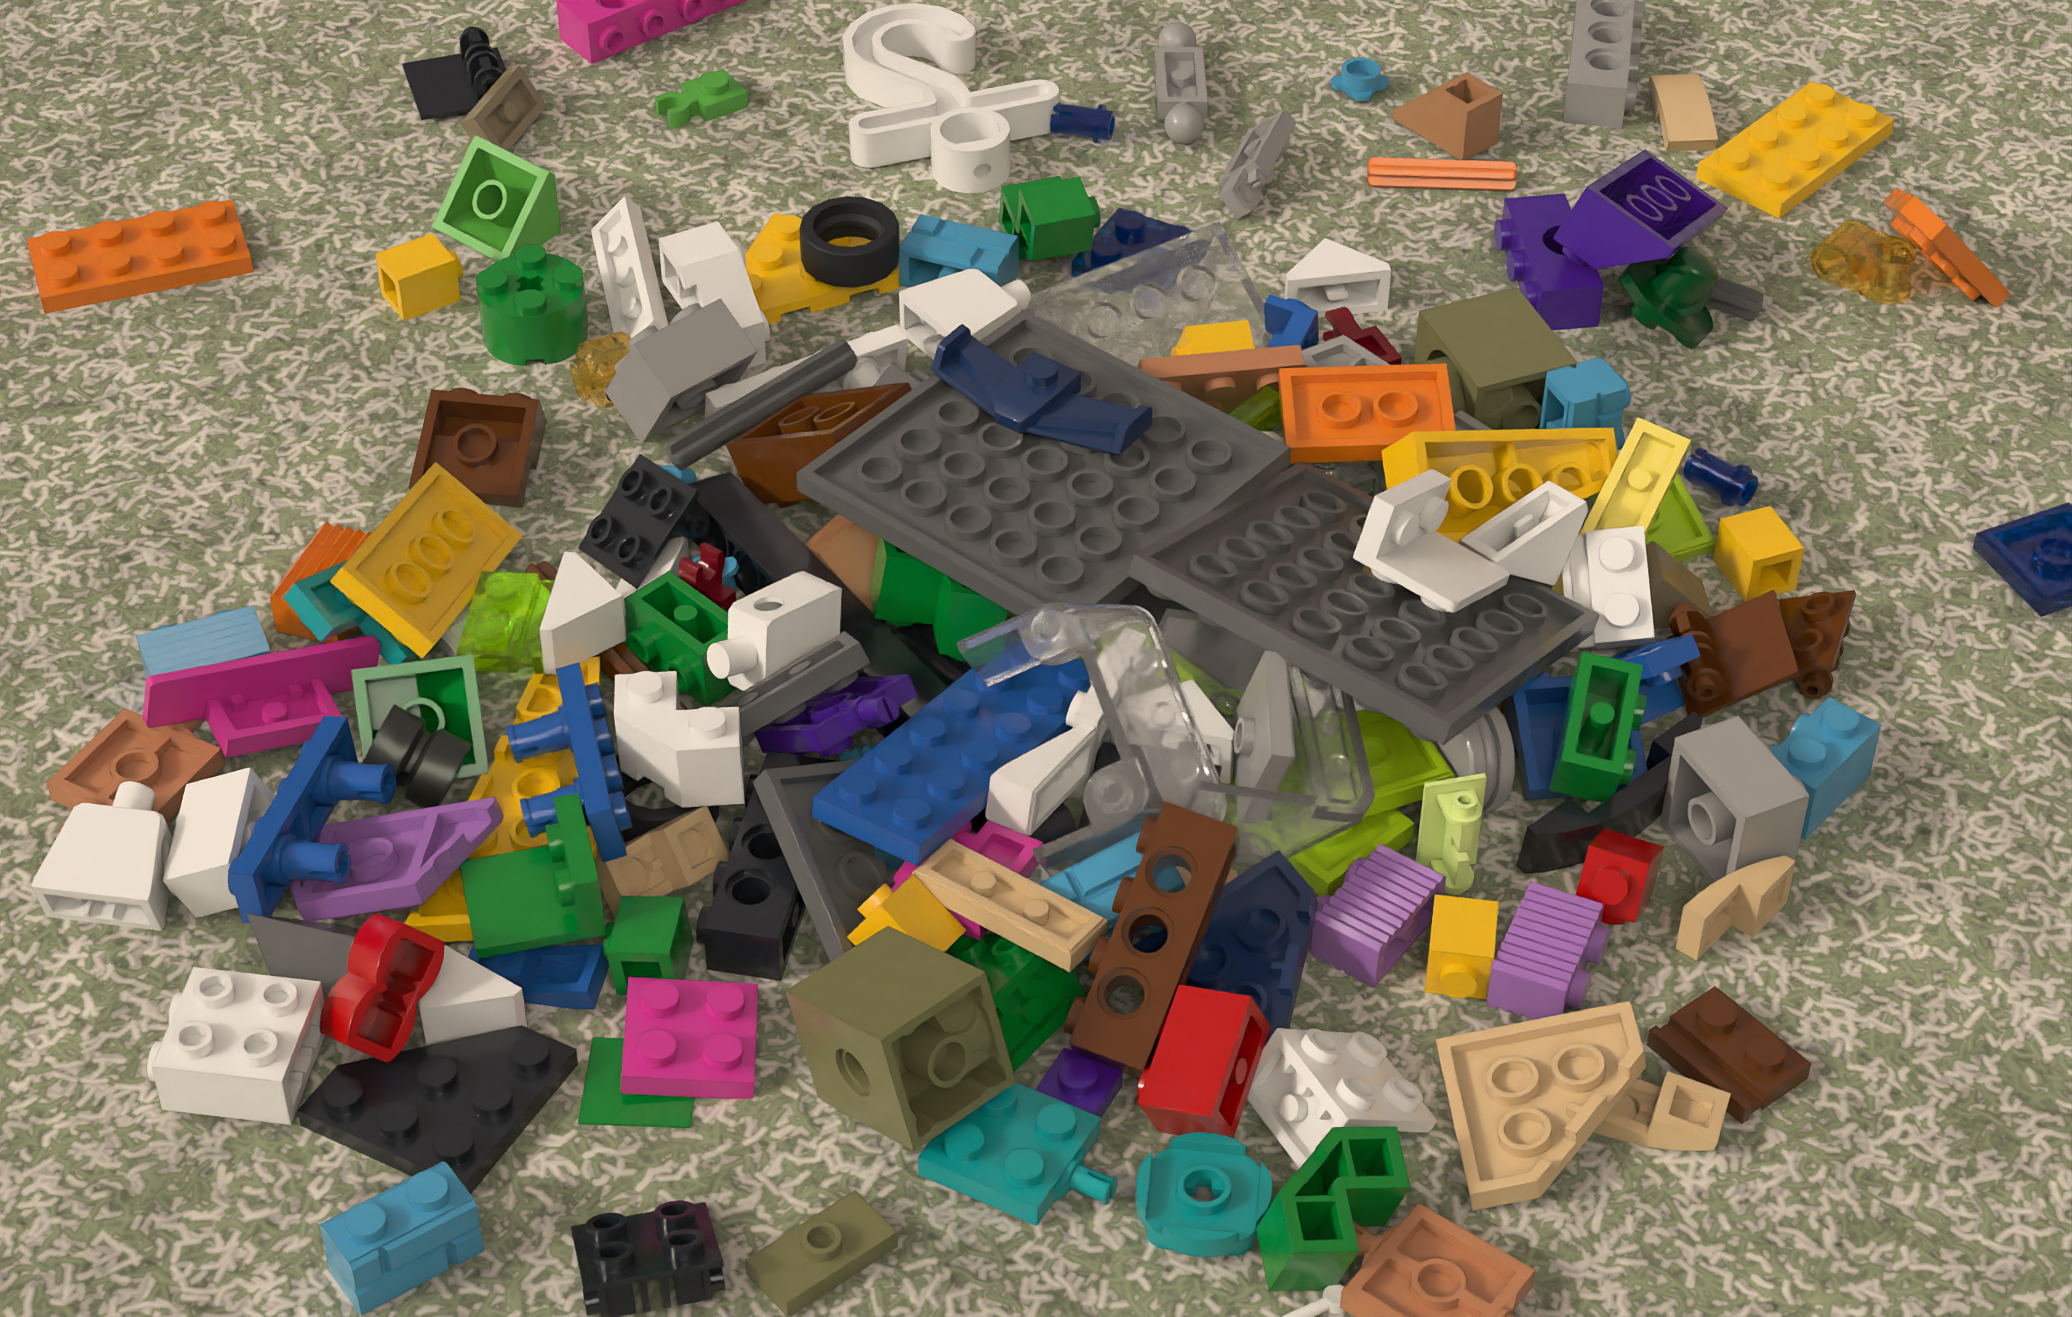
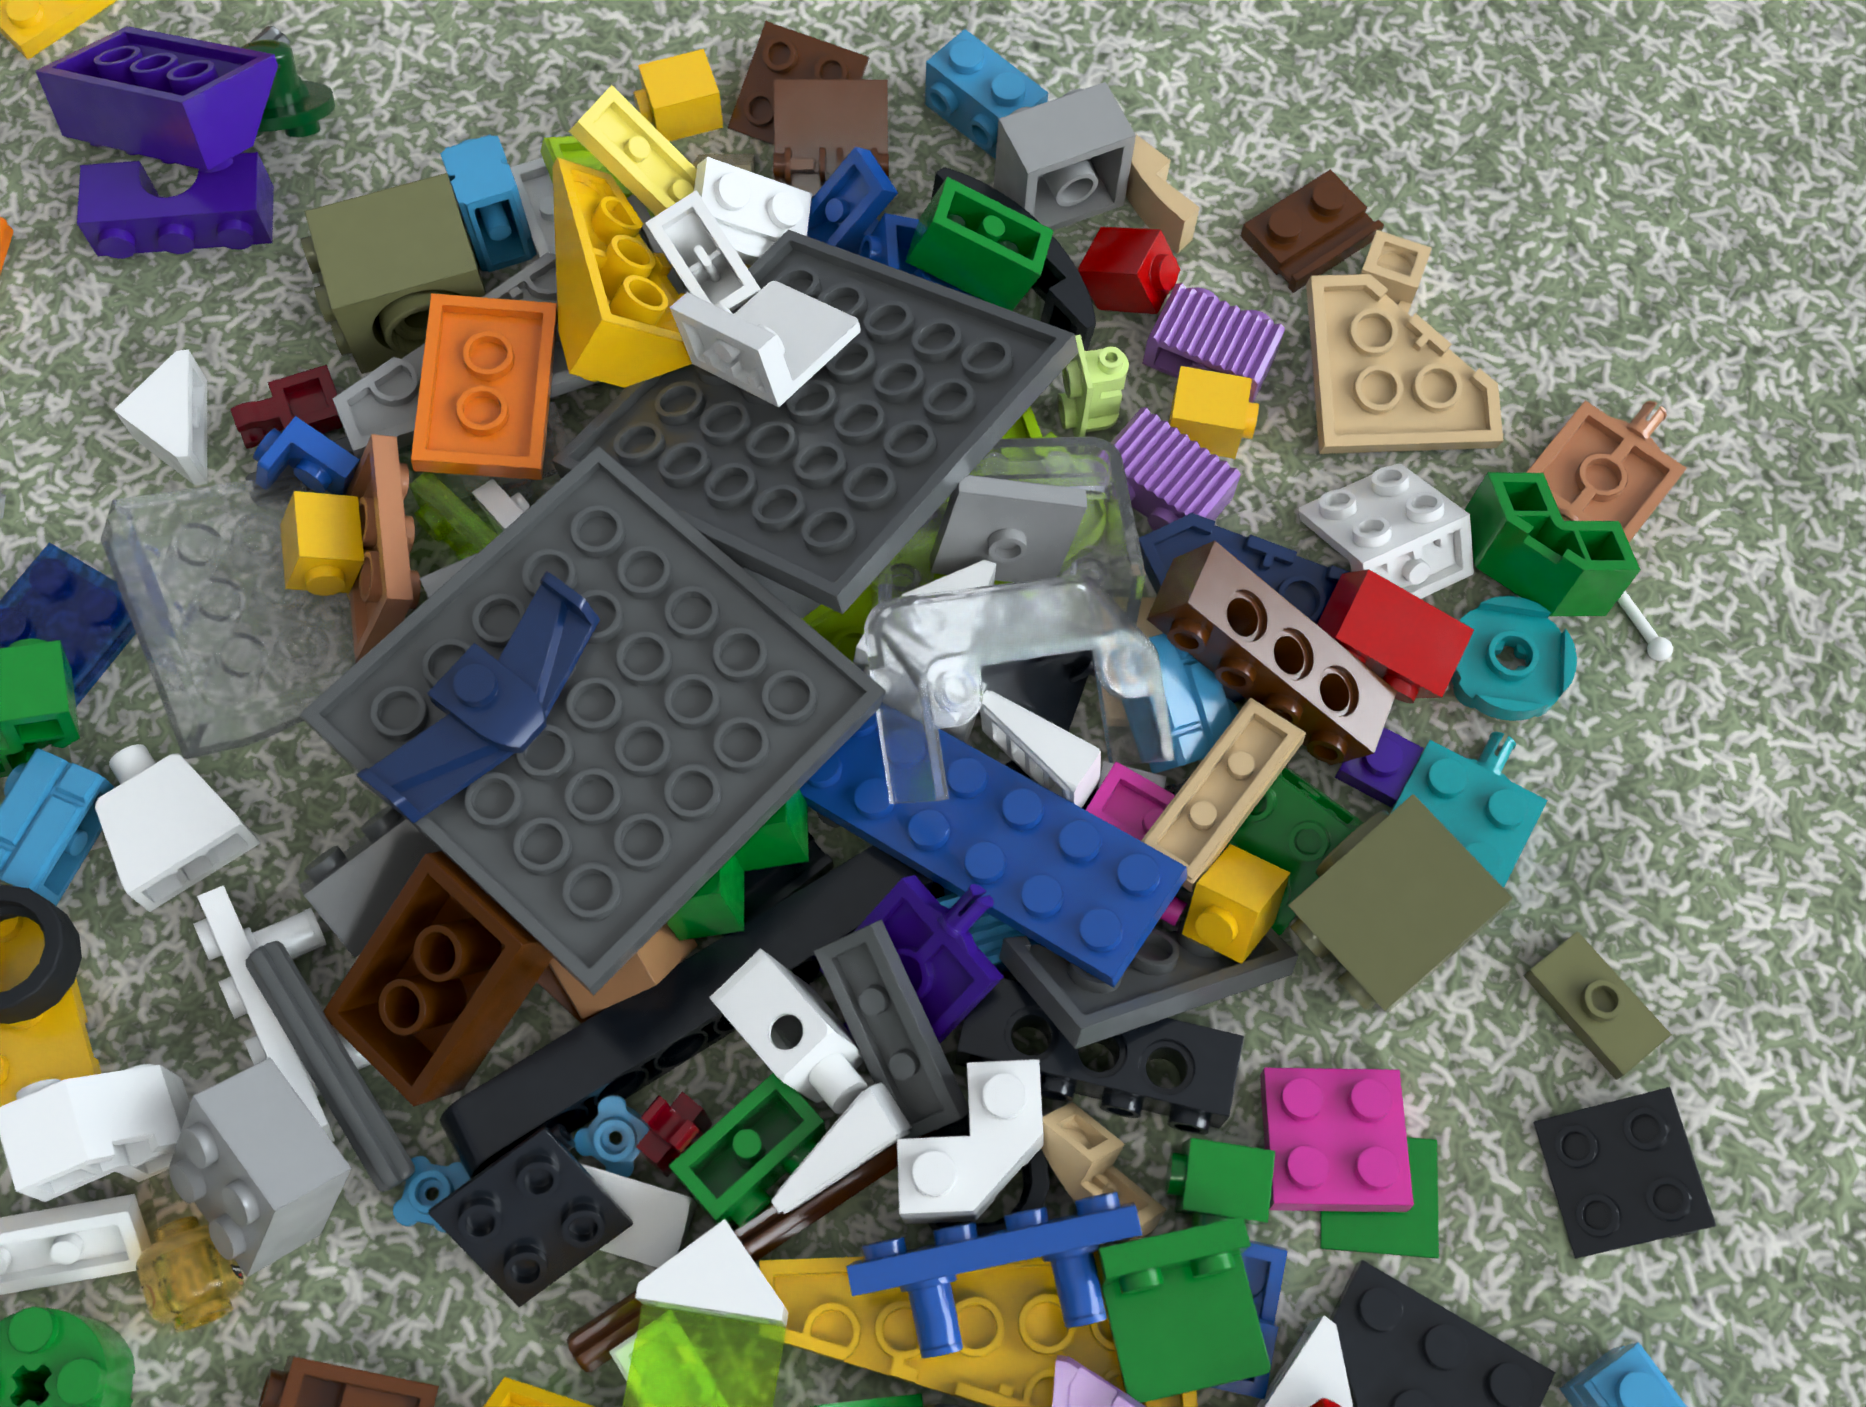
camera: 90 degrees left, 25 degrees up
clear blue pin [1683,448,1758,507] -> none
none -> white slope [771,1082,912,1214]

